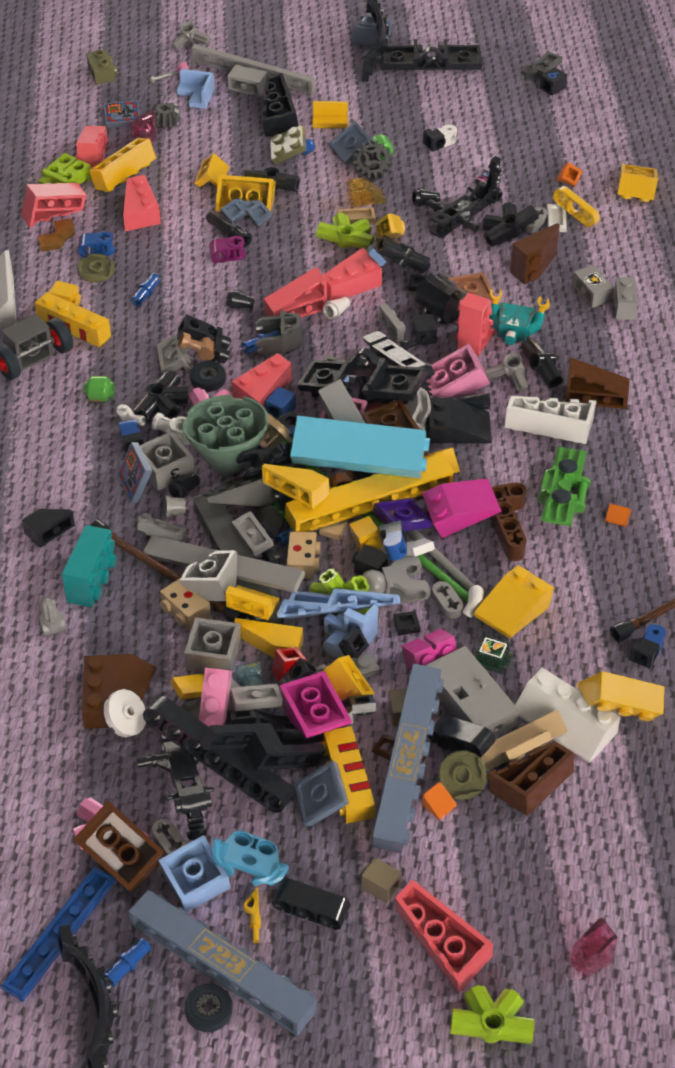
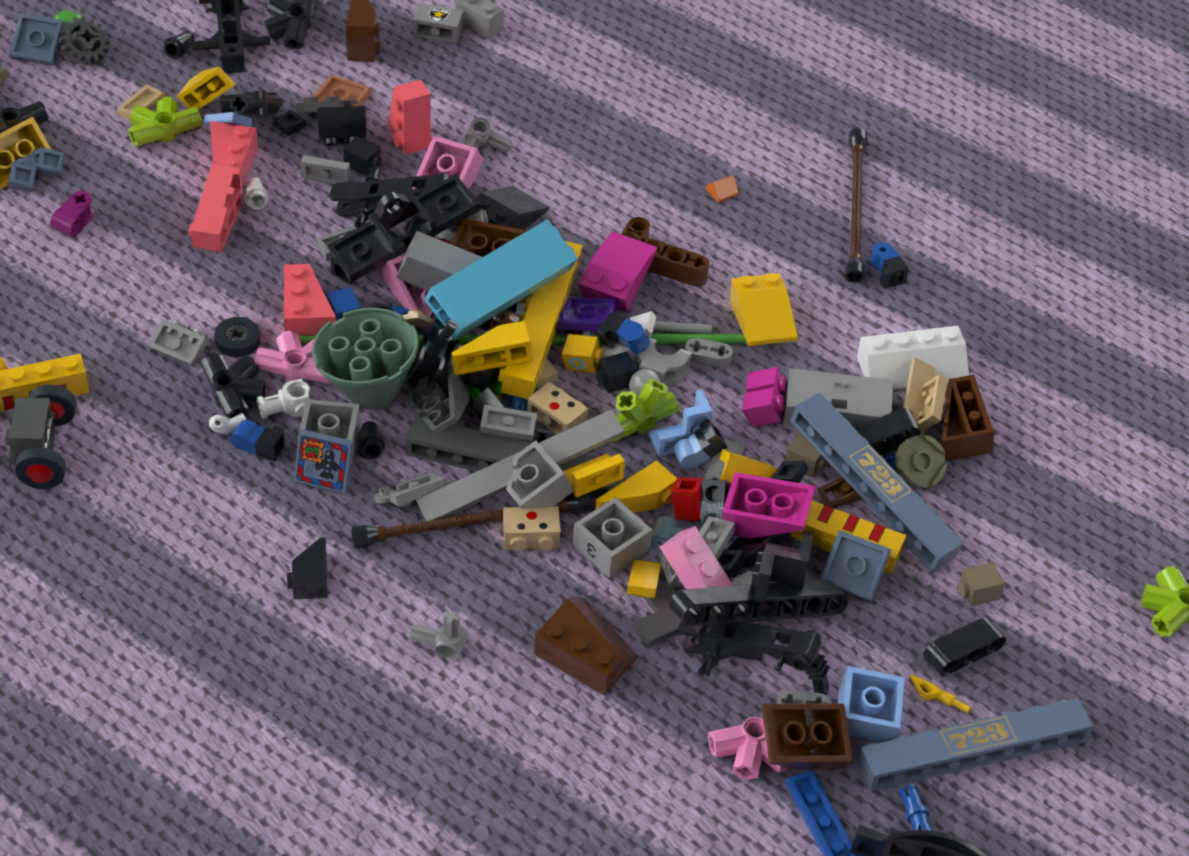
camera: 55 degrees left, 0 degrees up
teal brick [62,525,117,608] -> none
bright green head [83,375,115,402] -> none
white plate [104,689,146,738] -> none
blue pin [131,273,161,307] -> none
light grey piece [163,495,186,517] -> none
black hips [177,314,231,363] -> none
black bush [184,984,233,1032] -> none
black pin [206,211,252,248] -> none
dark azure piece [212,831,289,886] -> none
black cone [226,290,255,309] -> none
blue pin [241,329,281,354] -> none
dark grey piece [256,311,303,355] -> none
light blue wedge [277,588,400,619] -> none
clear yellow slope [347,178,387,208] -> none
black tile [393,611,421,636] -> none
coral wedge [395,879,493,993] -> none
orange slope [422,782,457,820] -> none
black cone [460,391,491,411] -> none
white arm [462,585,484,618] -> none
clear green brick [476,635,512,674] -> none
teal torso [489,289,550,345] -> none
white wedge [504,396,596,444] -> none
black piece [520,337,563,389] -> none
bright green piece [538,446,591,526] -> none
reddish brown wedge [565,357,630,409] -> none
clear pink slope [571,917,618,978] -> none
yellow slope [577,671,665,721] -> none

